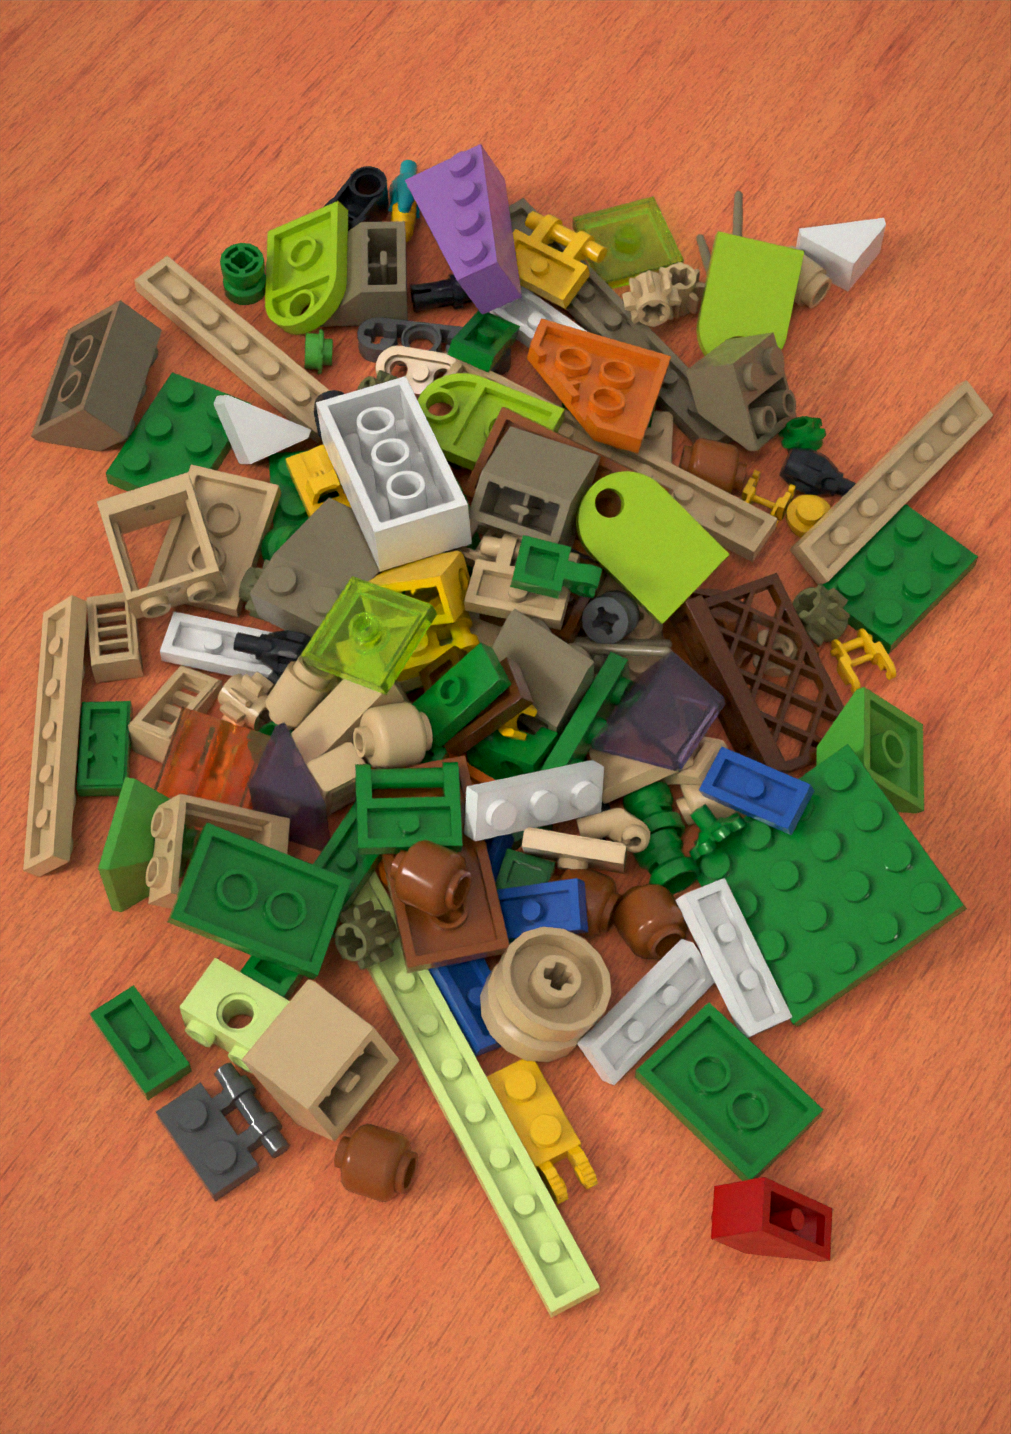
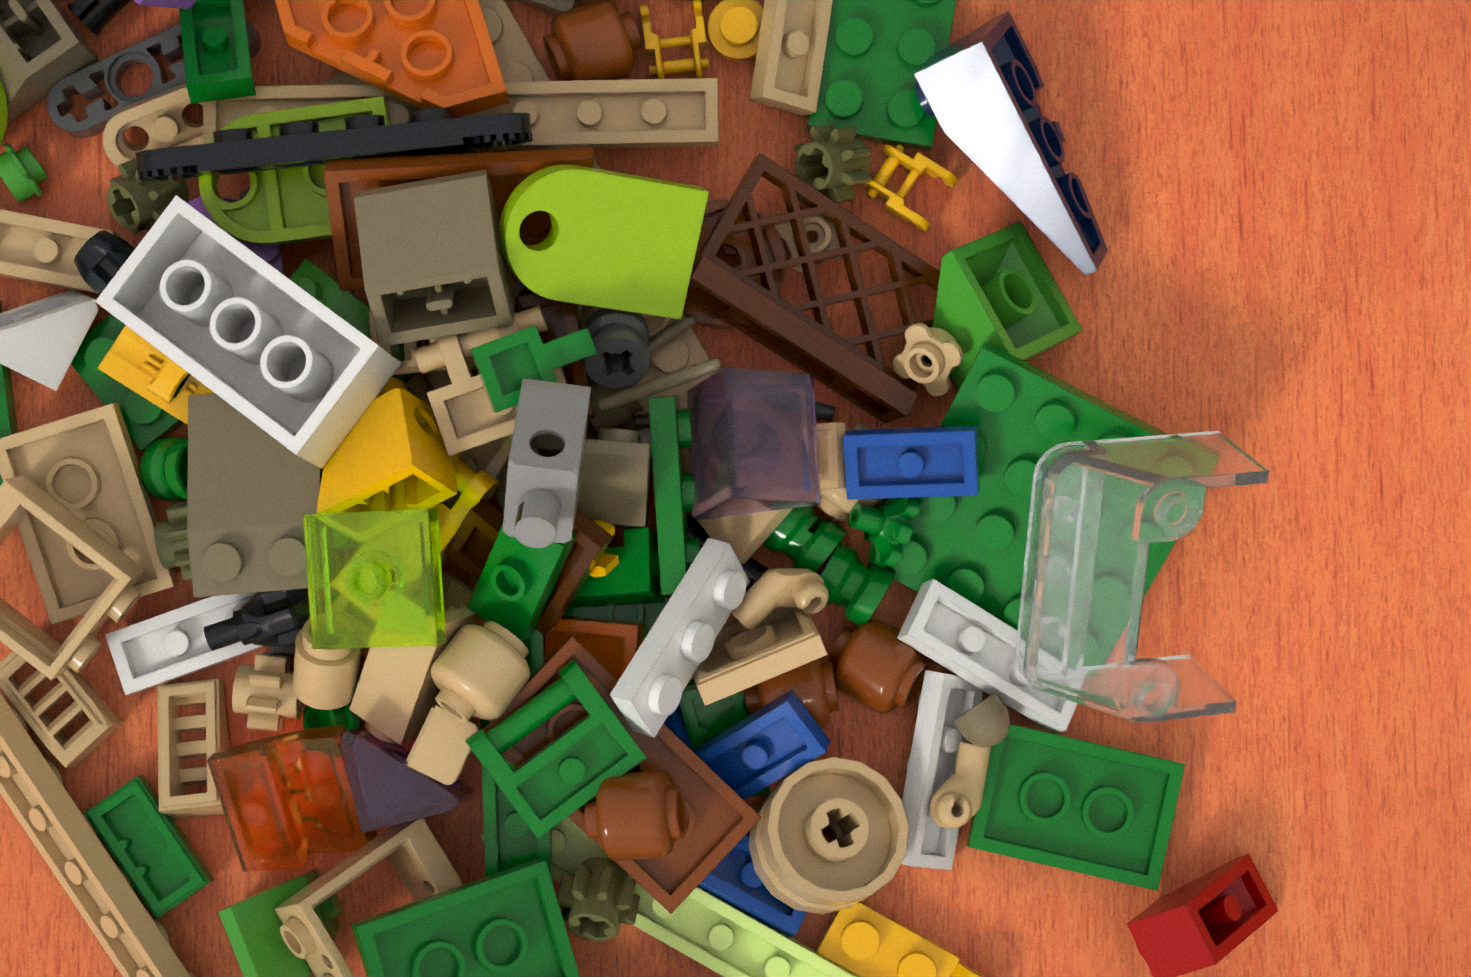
camera: 30 degrees left, 25 degrees up
none -> black plate [135,108,533,181]
none -> light grey torso [502,378,591,548]
none -> tan plate [893,323,963,396]
none -> wedge [914,11,1108,275]
none -> tan arm [930,741,991,829]
none -> dark tan hinge [953,692,1010,747]
none -> clear windscreen [1015,431,1269,723]

